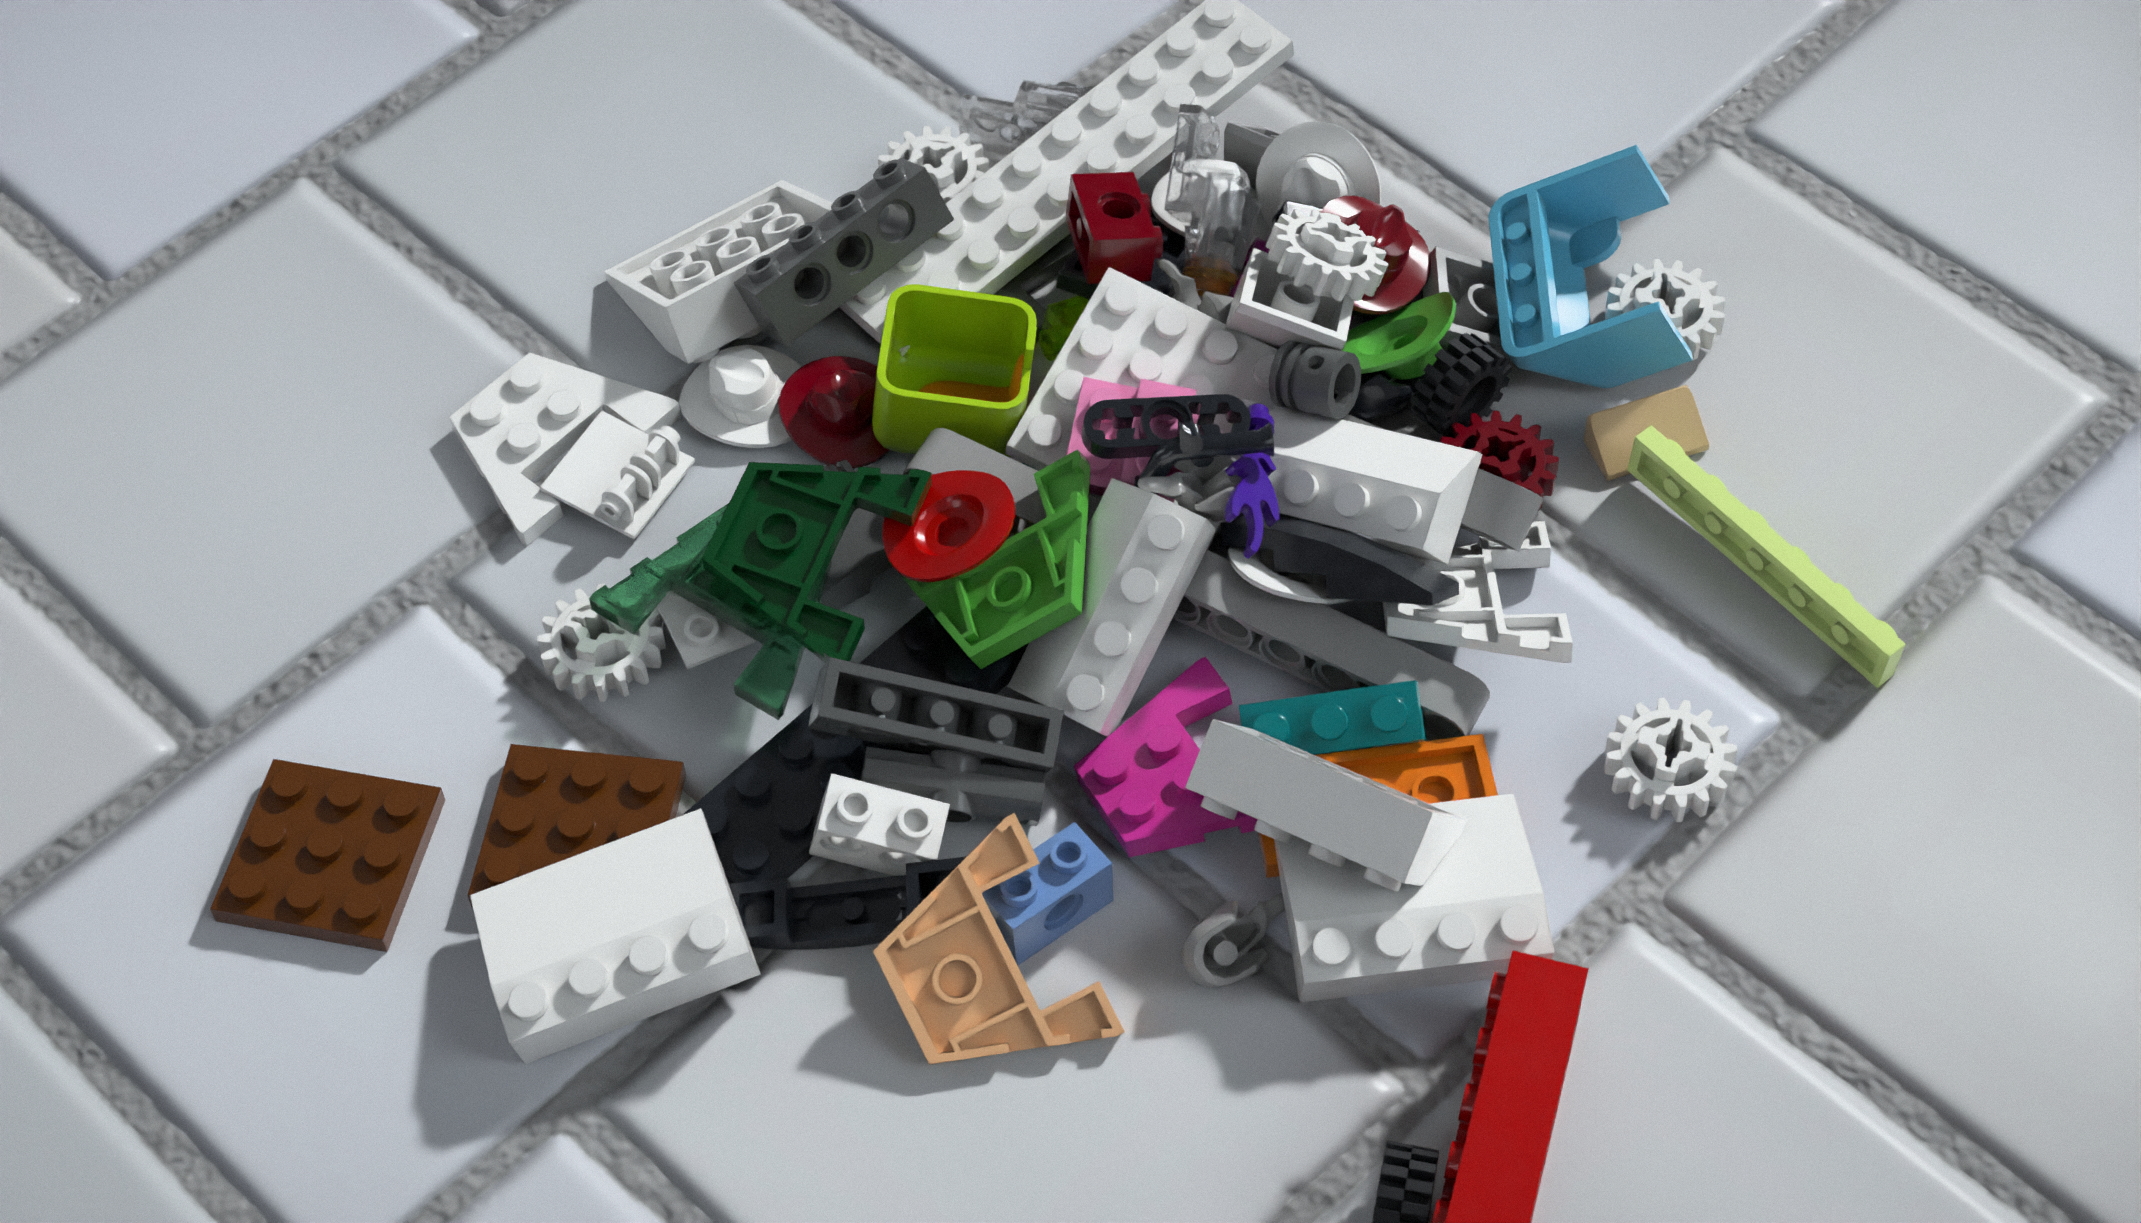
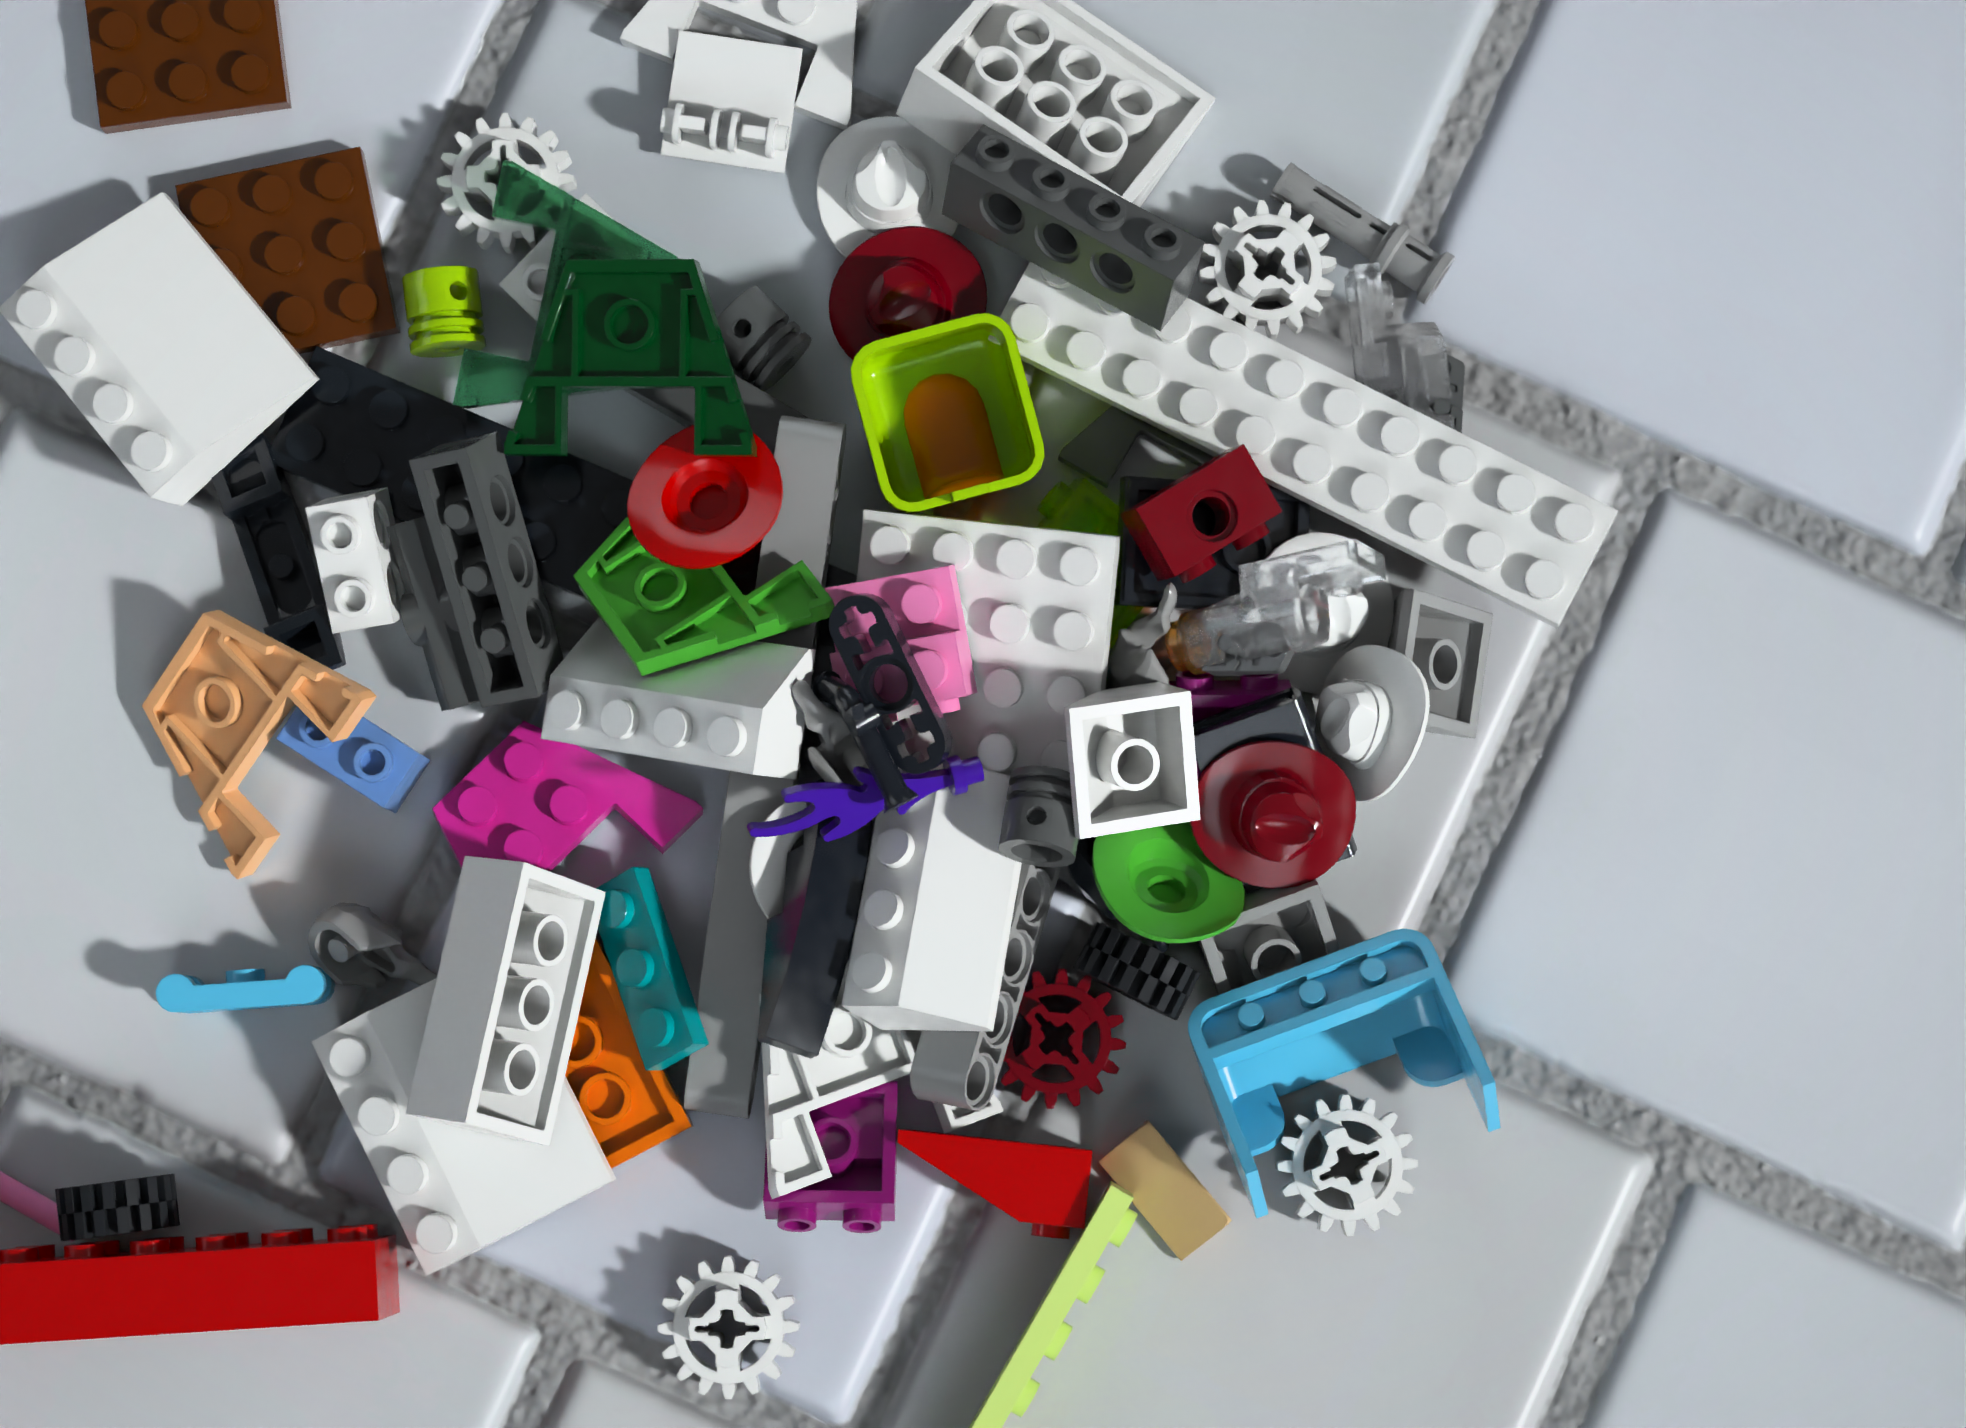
camera: 70 degrees right, 30 degrees up
white gear [1266,209,1388,302] -> none
none -> medium azure plate [156,965,335,1014]
none -> lime piece [402,266,486,358]
none -> magenta plate [763,1081,898,1233]
none -> red slope [897,1128,1093,1239]
none -> light grey pin [1270,162,1455,304]

